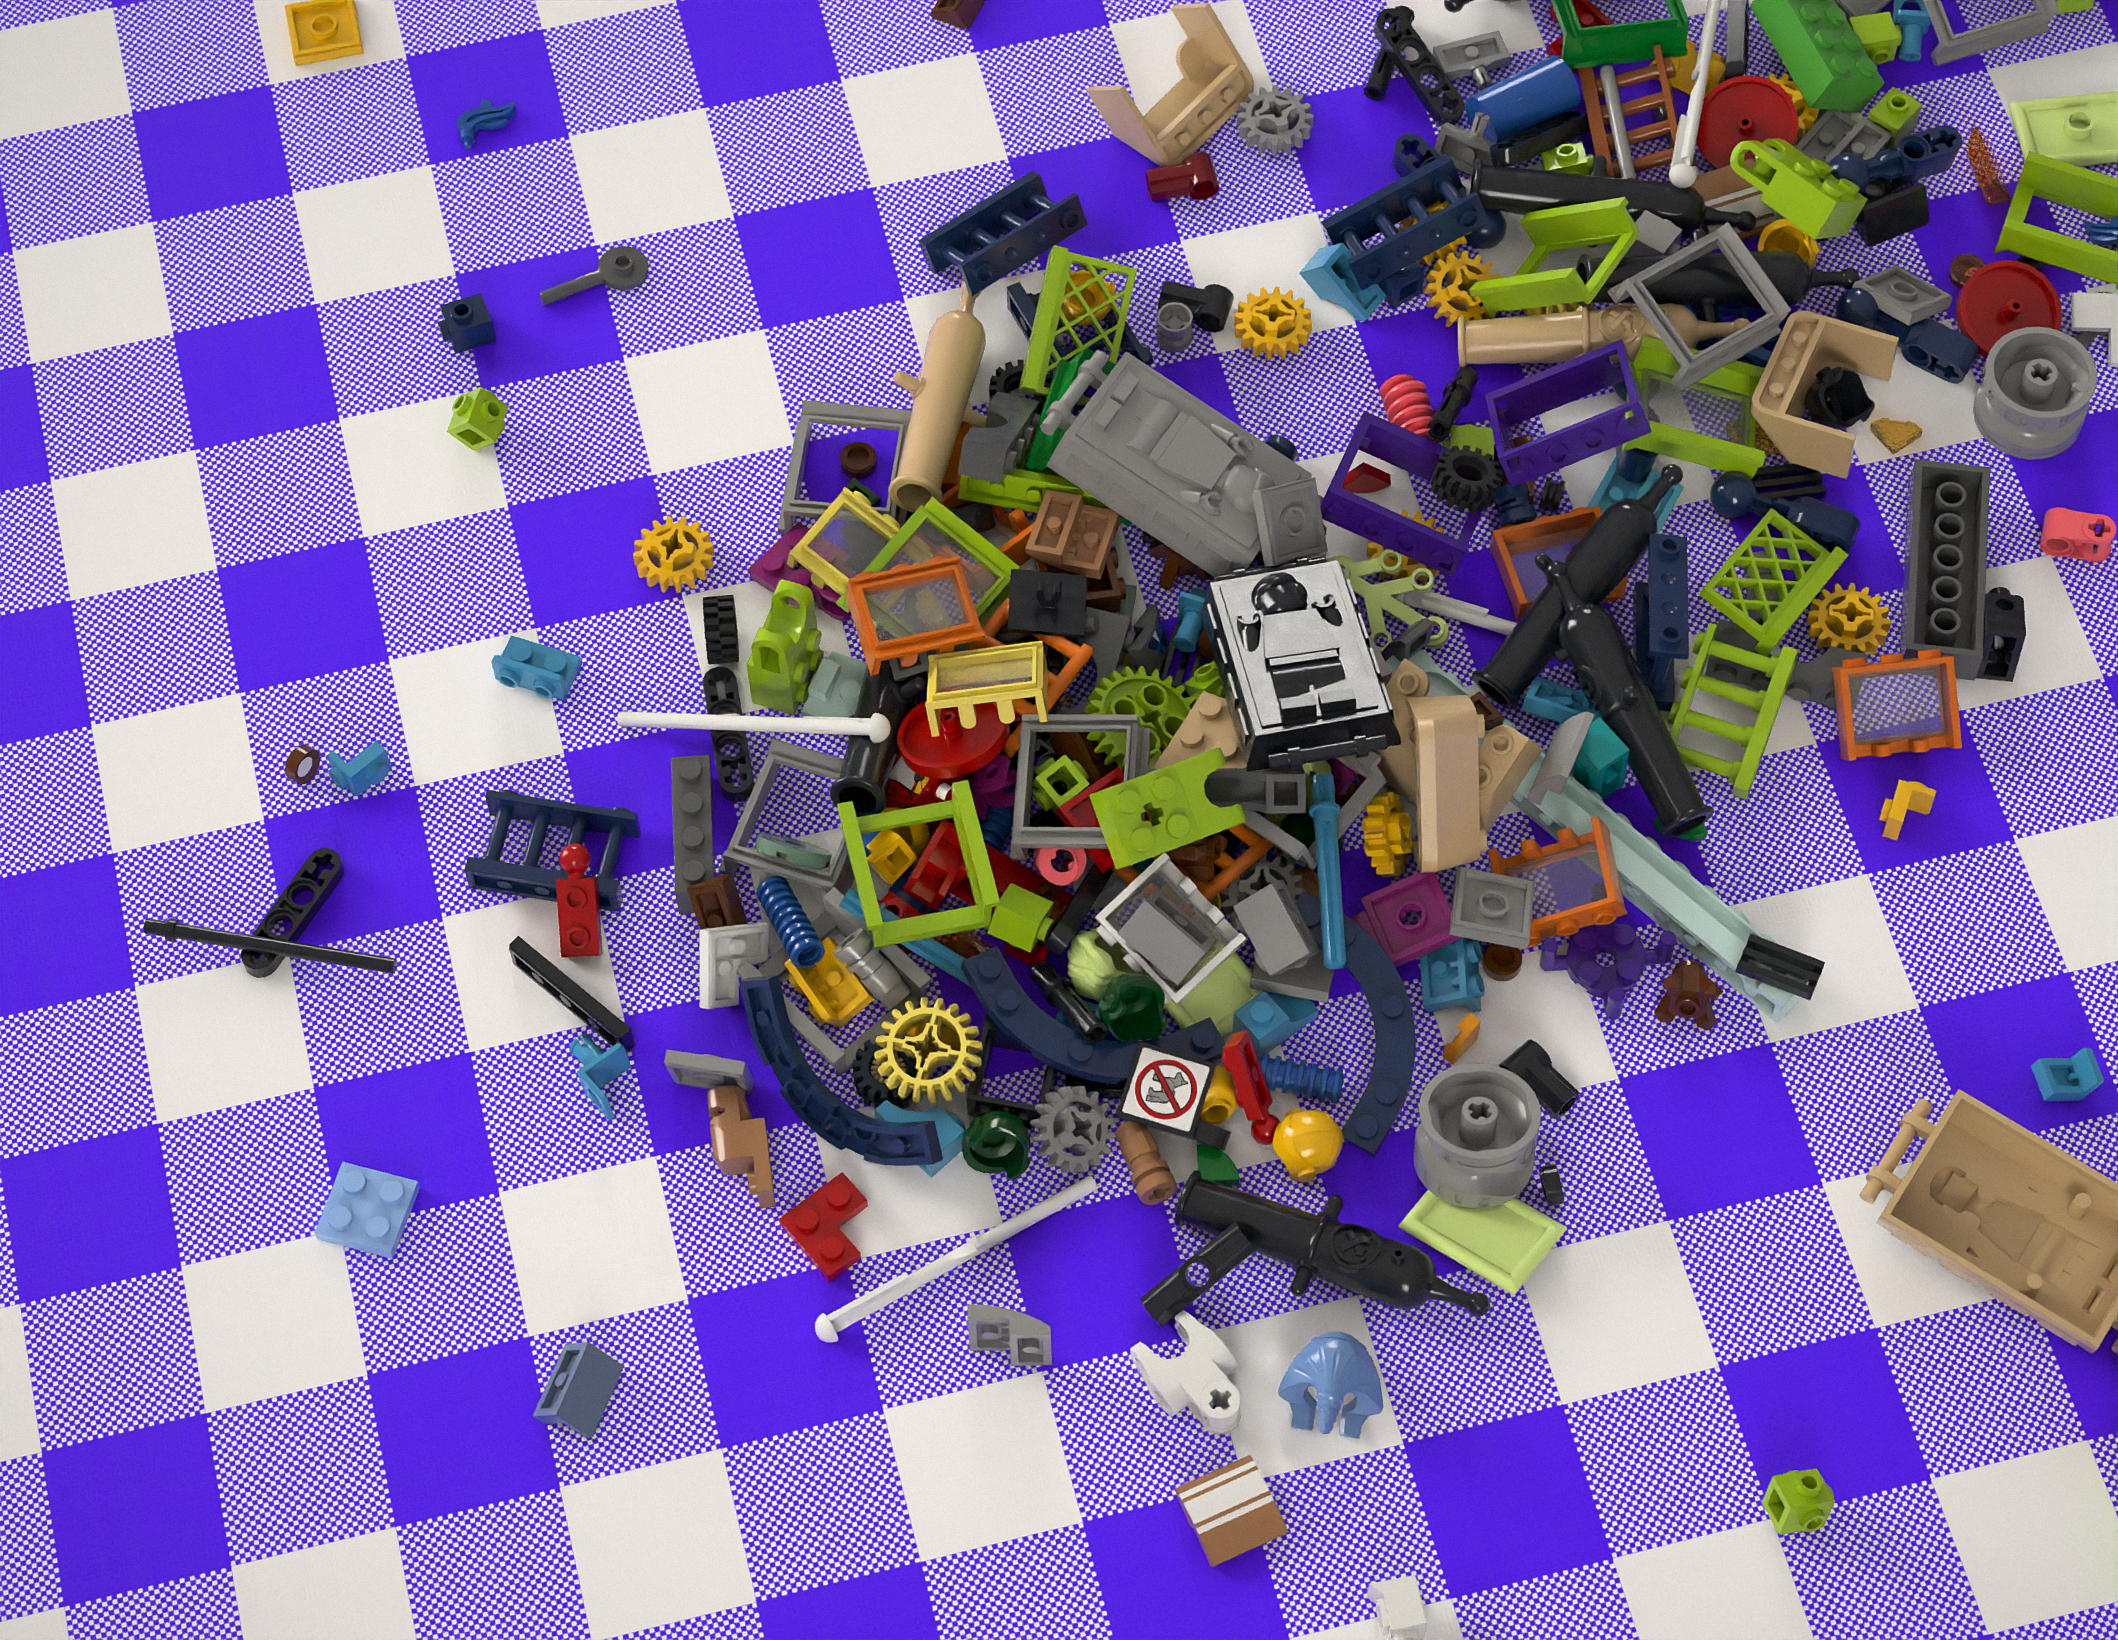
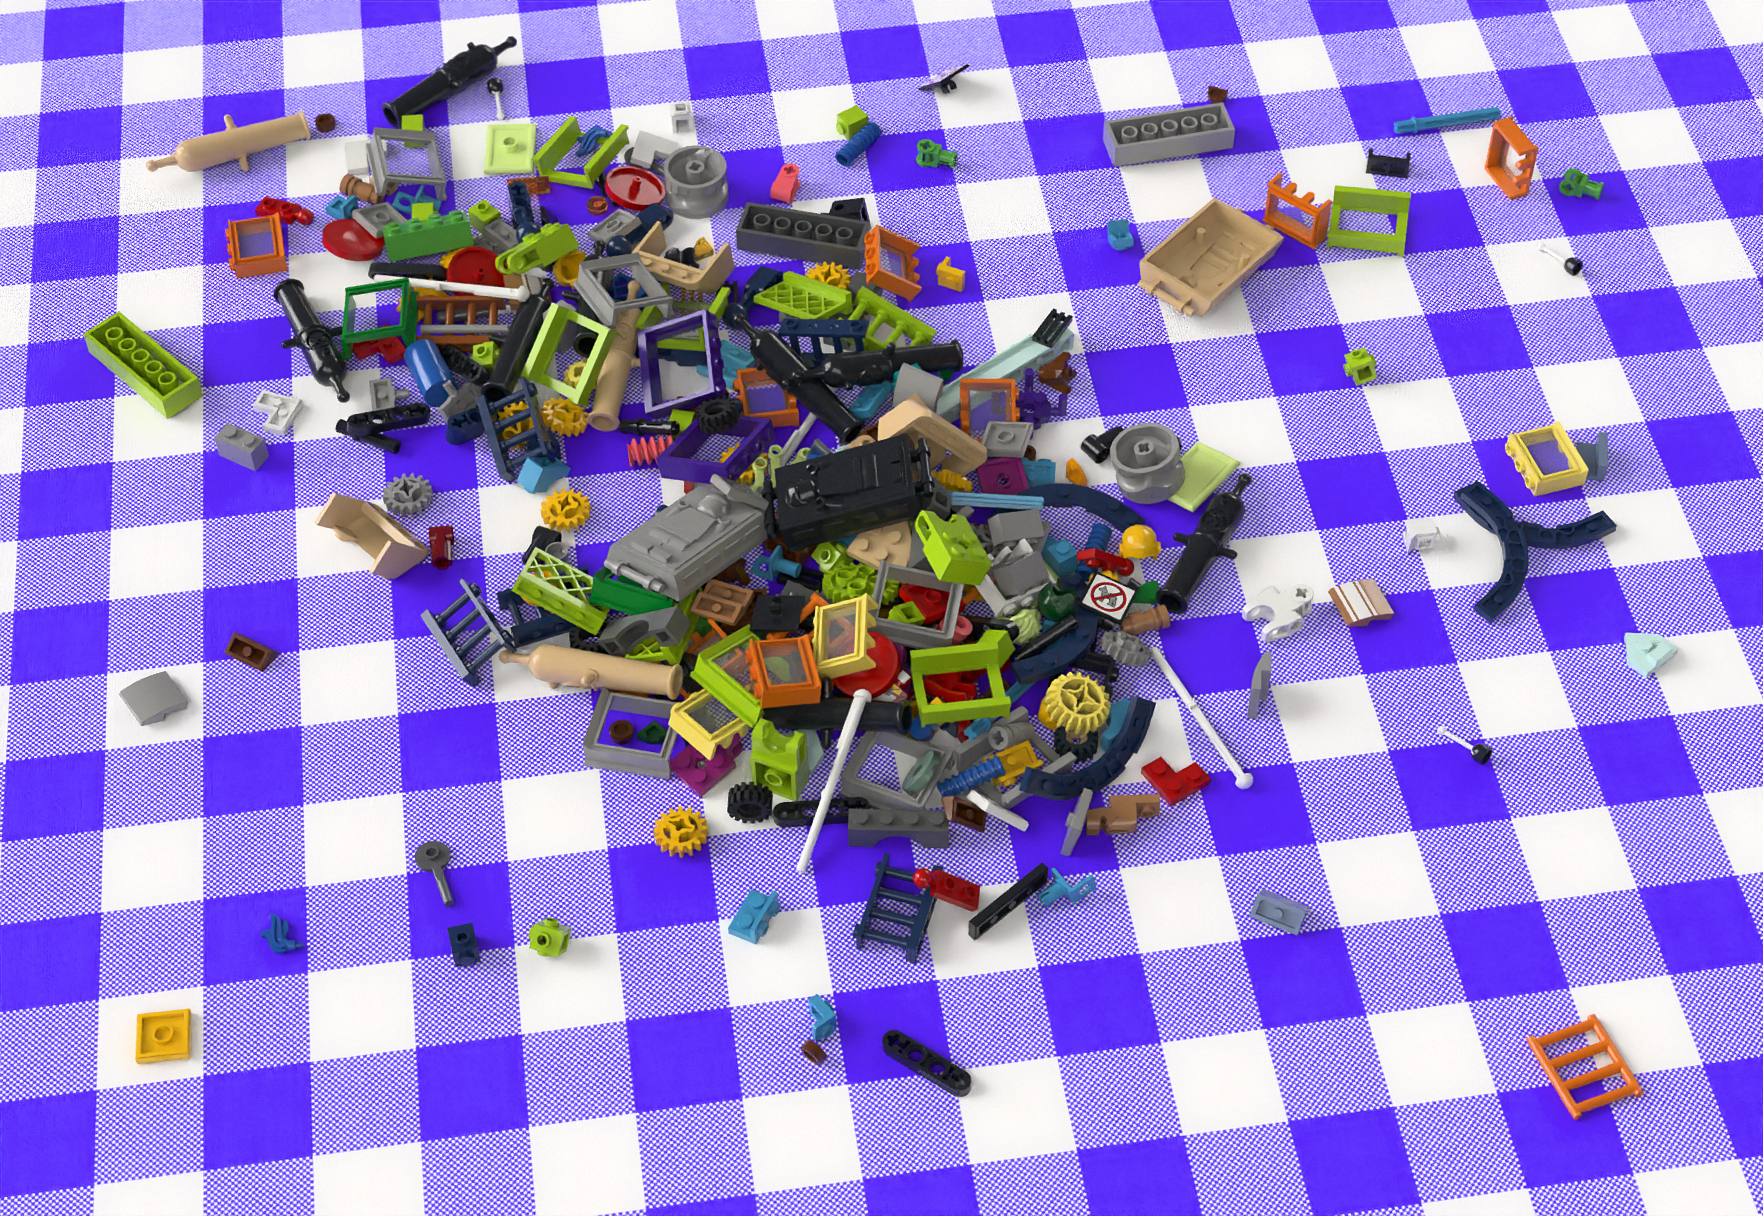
camera: 85 degrees left, 10 degrees down
black bar [143,918,397,974] -> none
light blue plate [315,1162,420,1259] -> none
dark green cap [961,1111,1031,1181] -> none
dark grey slope [1128,604,1169,676] -> none
black piece [1140,1222,1258,1327] -> none
medium blue piece [1278,1331,1383,1439] -> none

